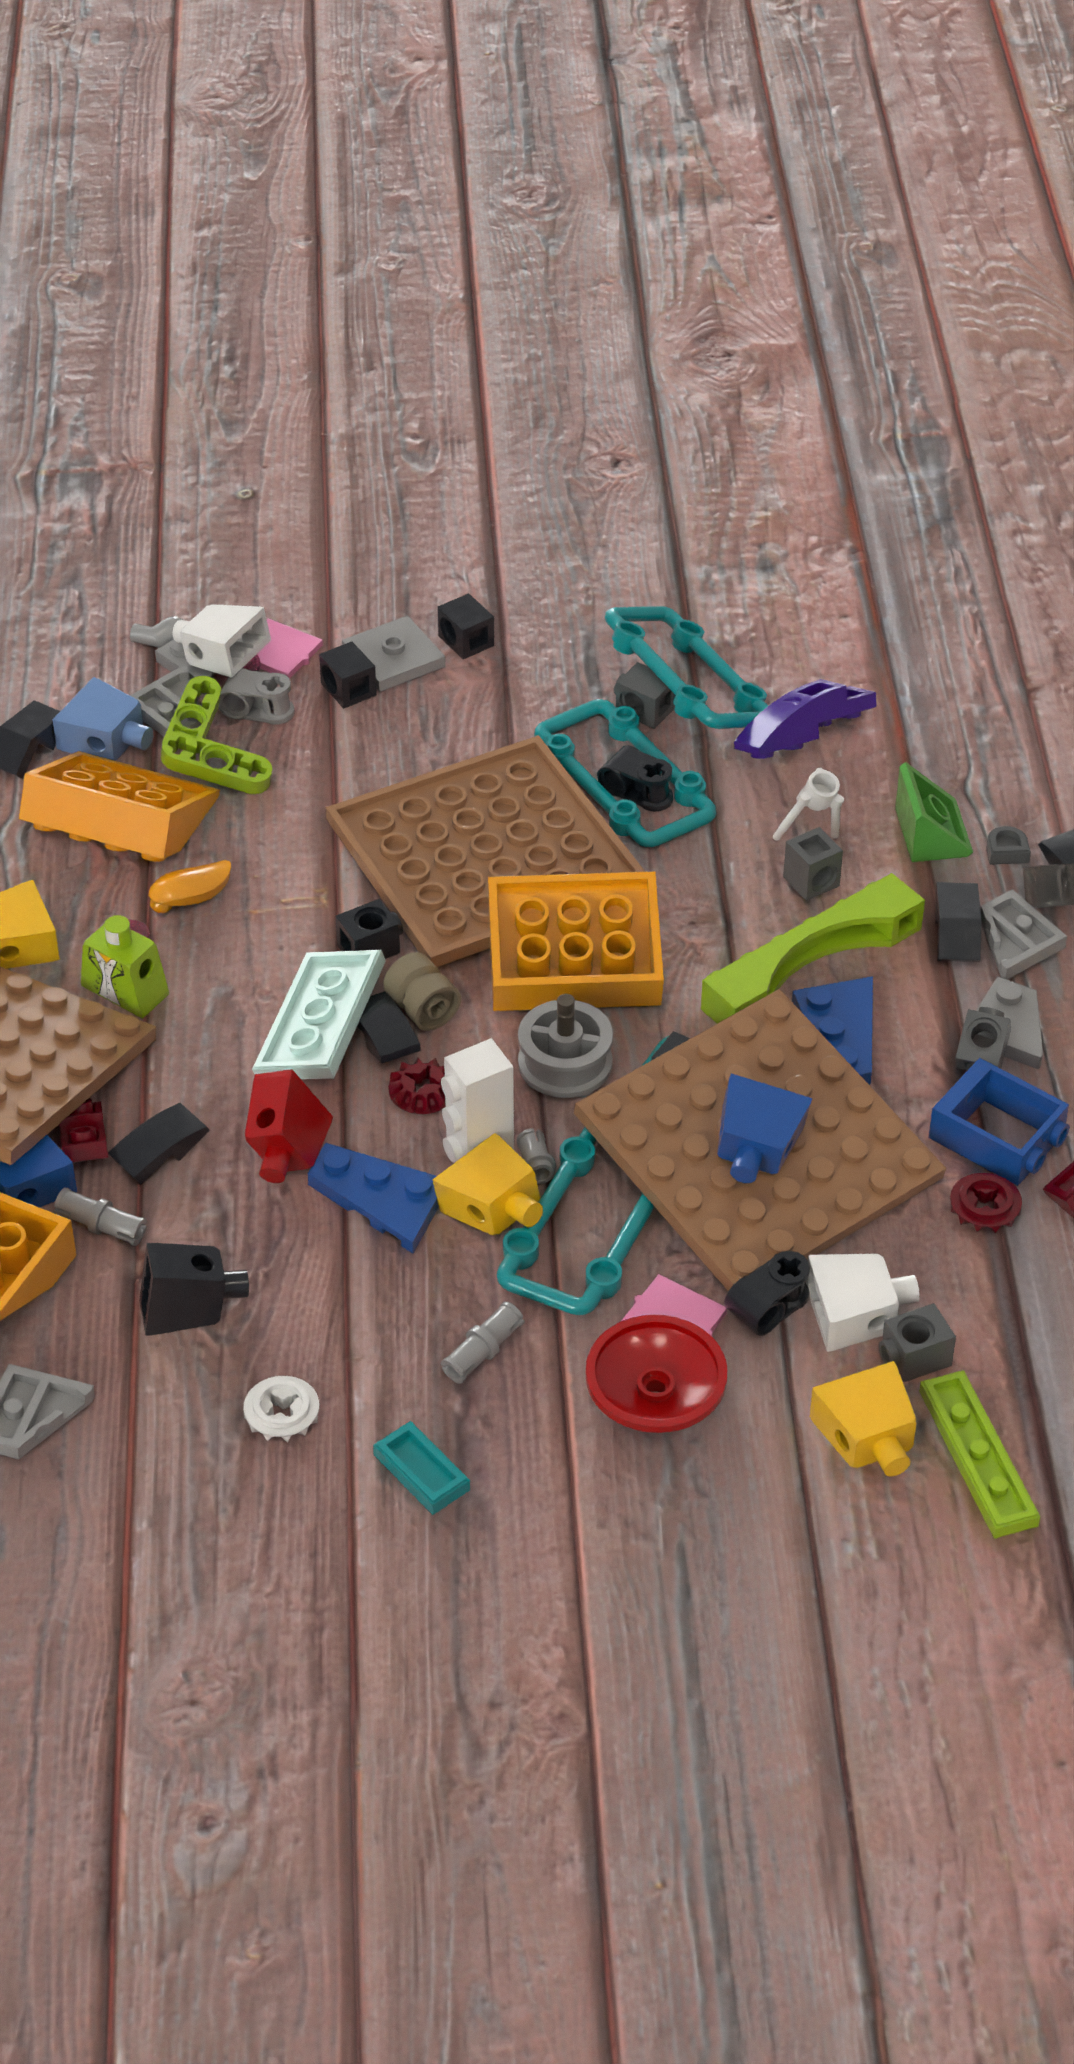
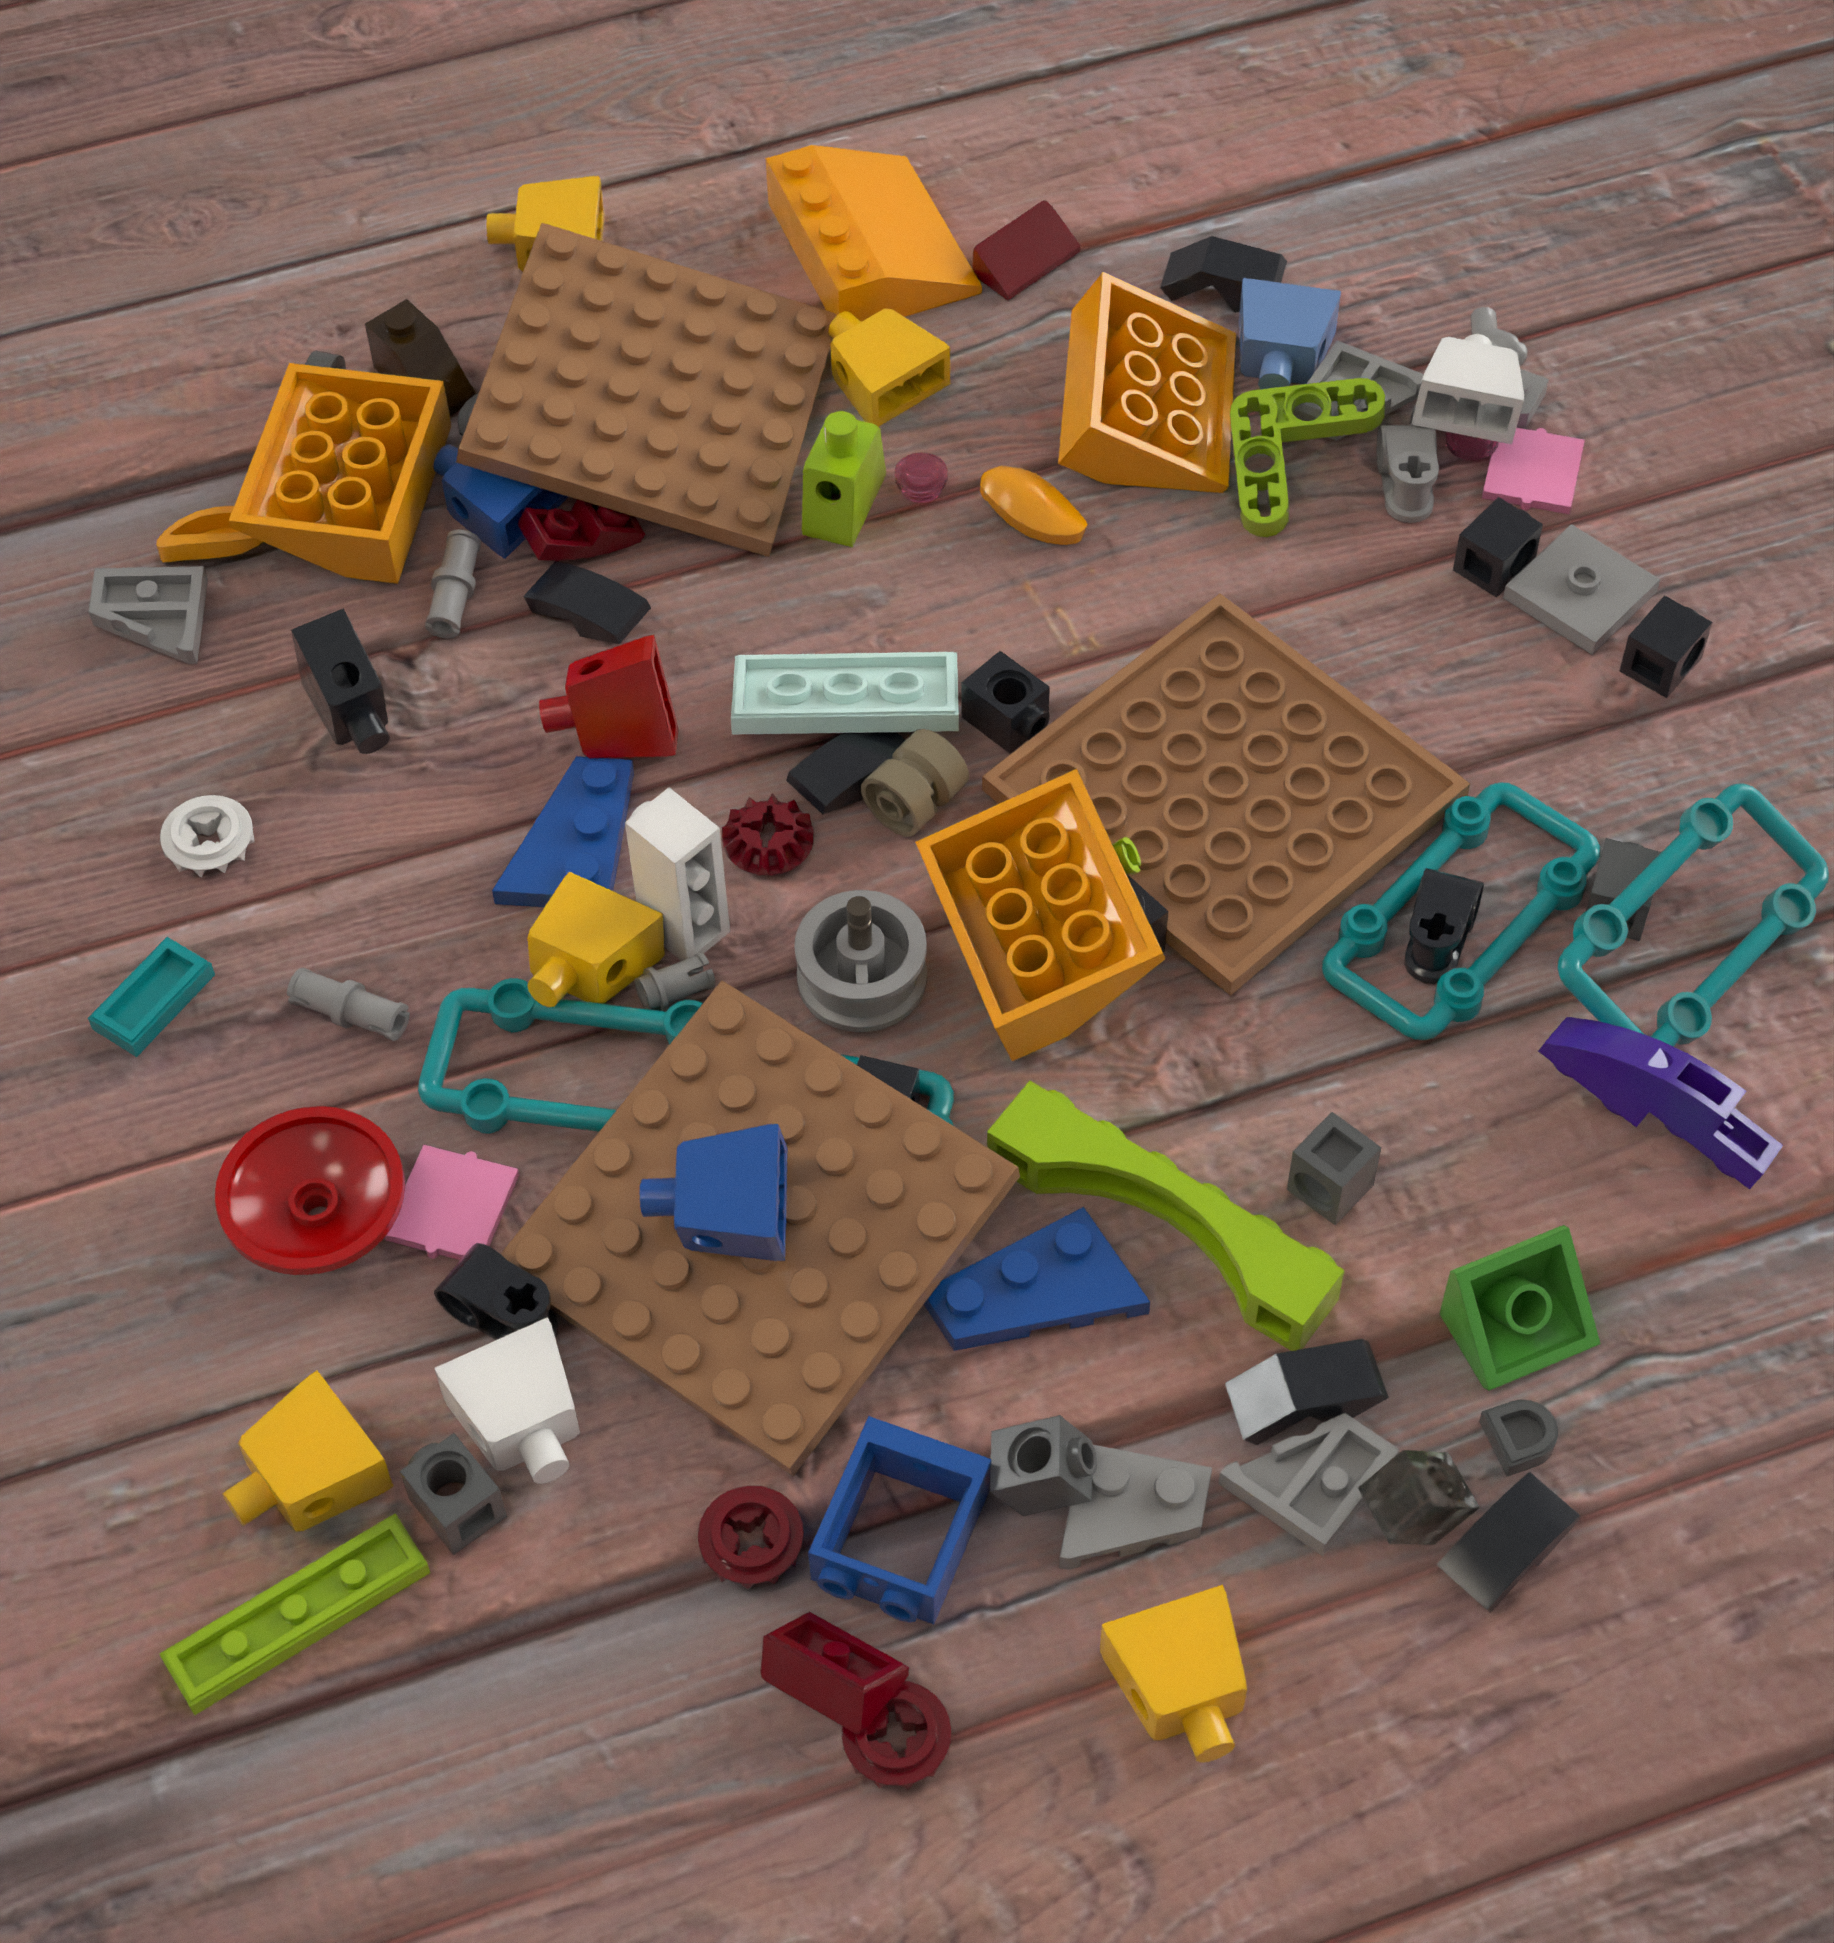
camera: 75 degrees right, 10 degrees up
white plant [773,768,844,841] -> none

